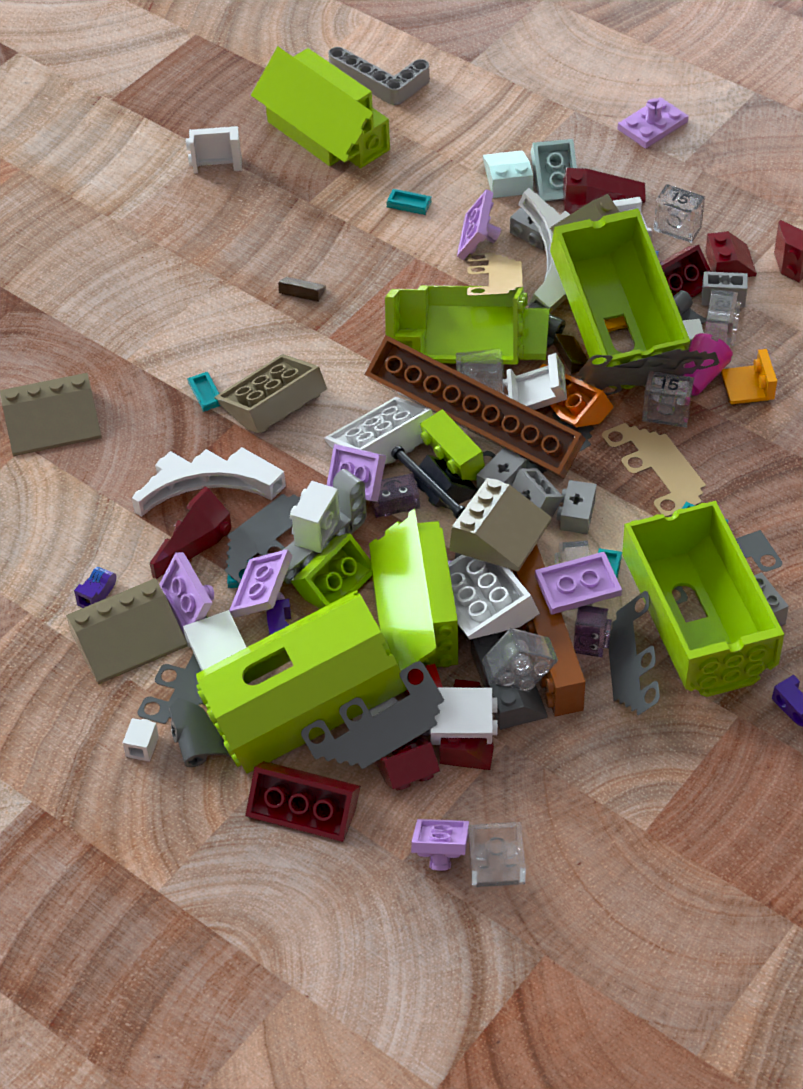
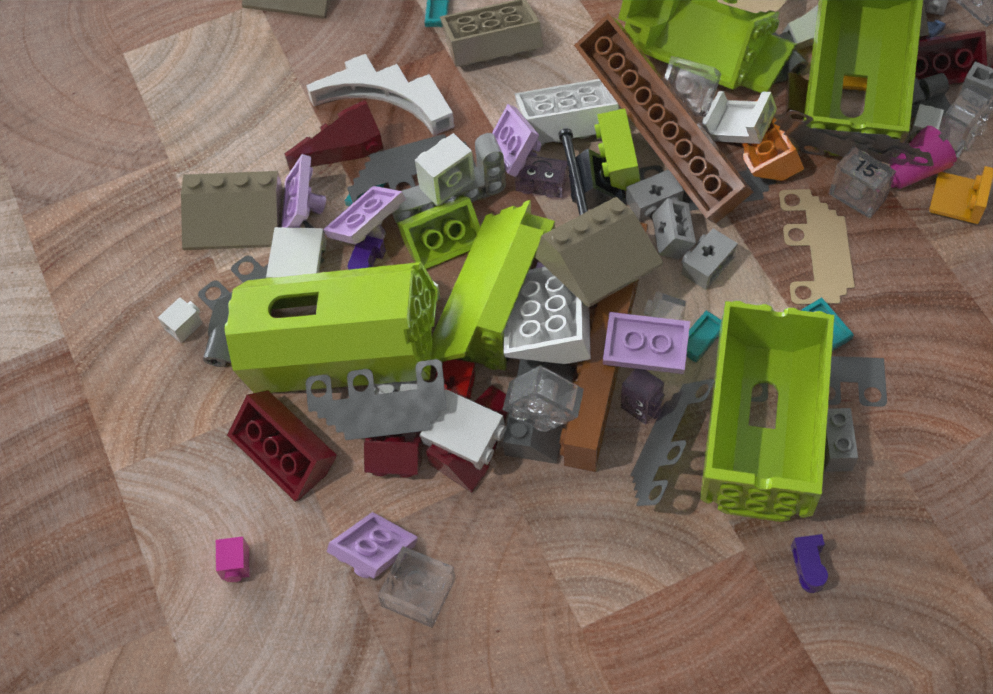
camera: 30 degrees right, 10 degrees up
dark purple leg [74,567,117,608] -> none
none -> dark pink brick [215,536,250,582]

